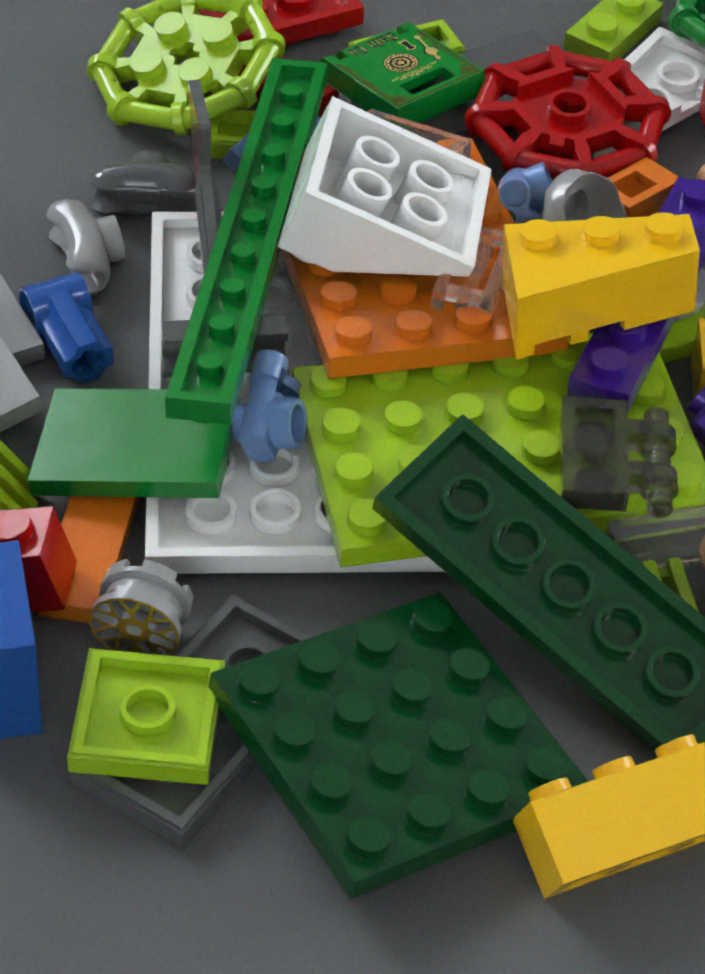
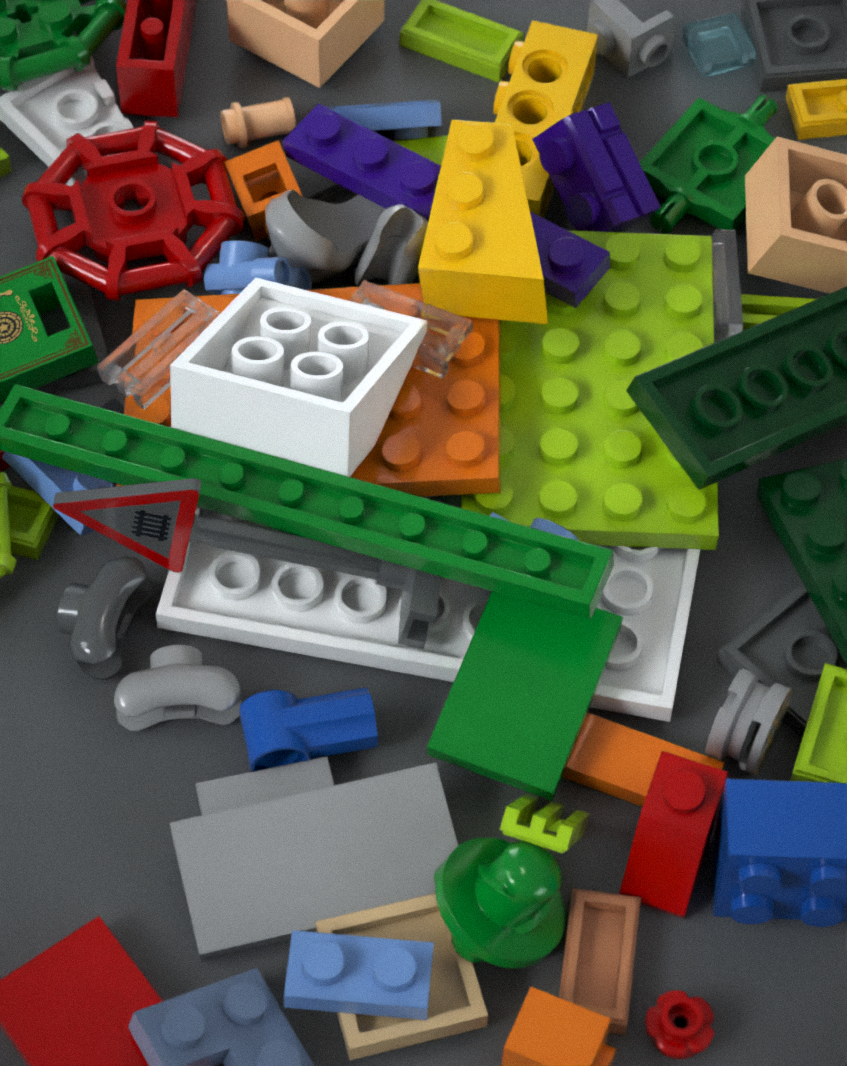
camera: 75 degrees left, 10 degrees up
clear smoke plate [560,396,679,518] -> none

